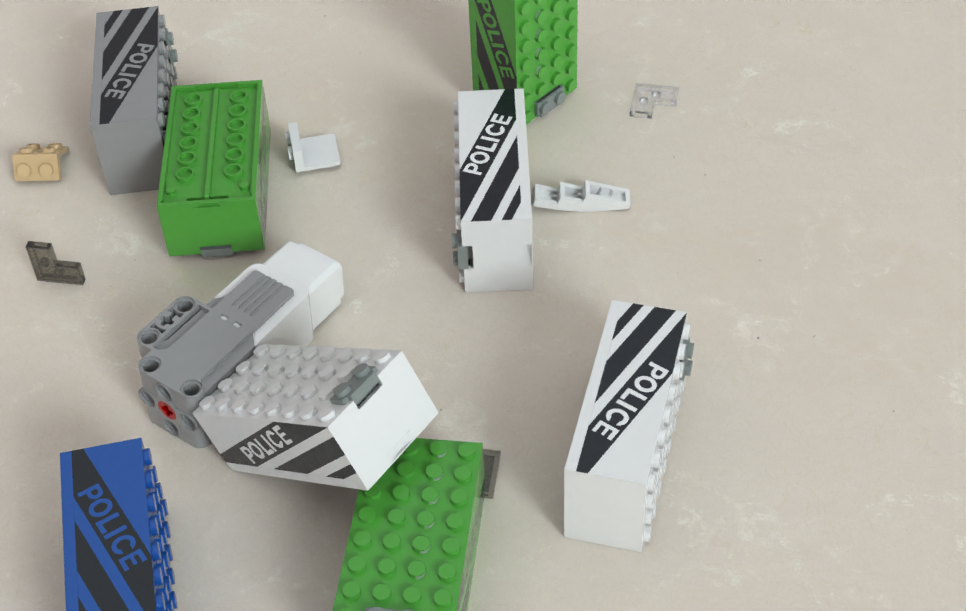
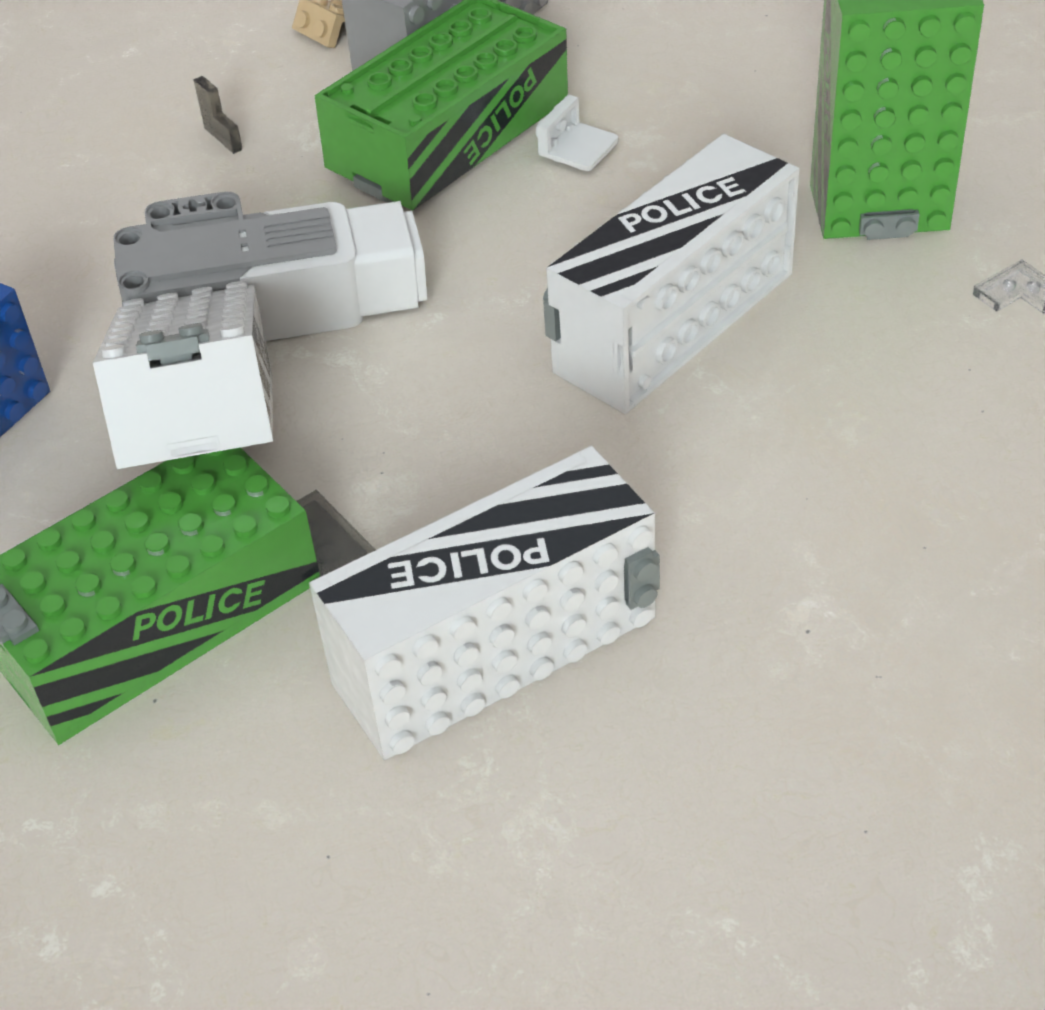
camera: 45 degrees right, 0 degrees up
white slope [532,180,631,212] -> none

